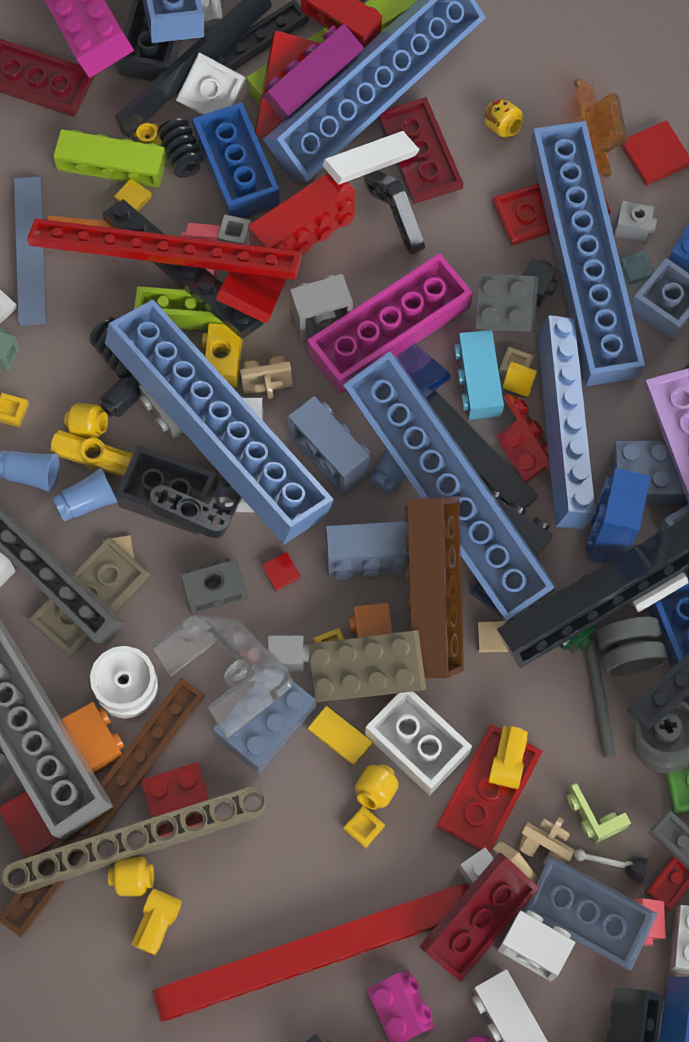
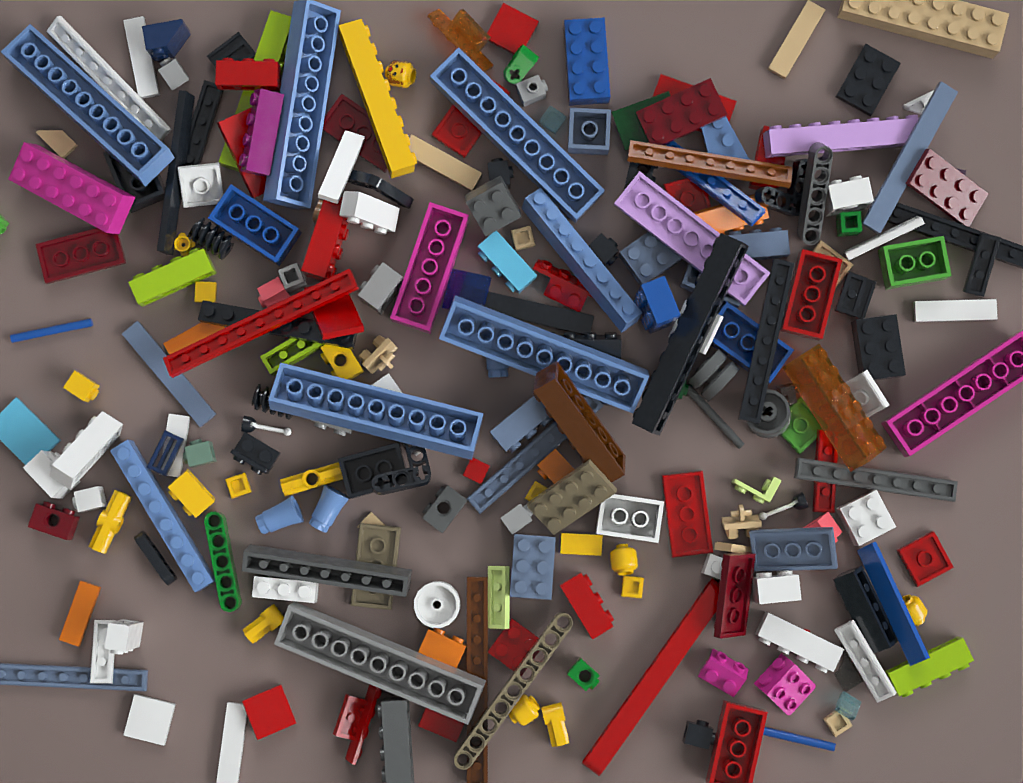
camera: 35 degrees left, 15 degrees up
yellow head [64,402,108,439] -> none
black brick [100,377,141,417] -> none
clear windscreen [151,615,292,738] -> none
sand blue brick [288,396,370,497] -> none
tan tile [477,621,508,653] -> none
yellow piece [489,726,528,789] -> none
yellow tile [502,362,537,397] -> none
none -> black bracket [230,432,281,475]
none -> hinge [241,415,292,436]
none -> yellow brick [338,19,417,179]
none -> white brick [339,191,400,235]
none -> tan tile [409,134,482,191]
none -> sand blue tile [466,395,604,514]
none -> yellowish green plate [488,566,510,629]
none -> green piece [503,44,539,84]
none -> red brick [560,572,614,640]
none -> green brick [567,657,600,691]
none -> black brick [589,233,619,266]

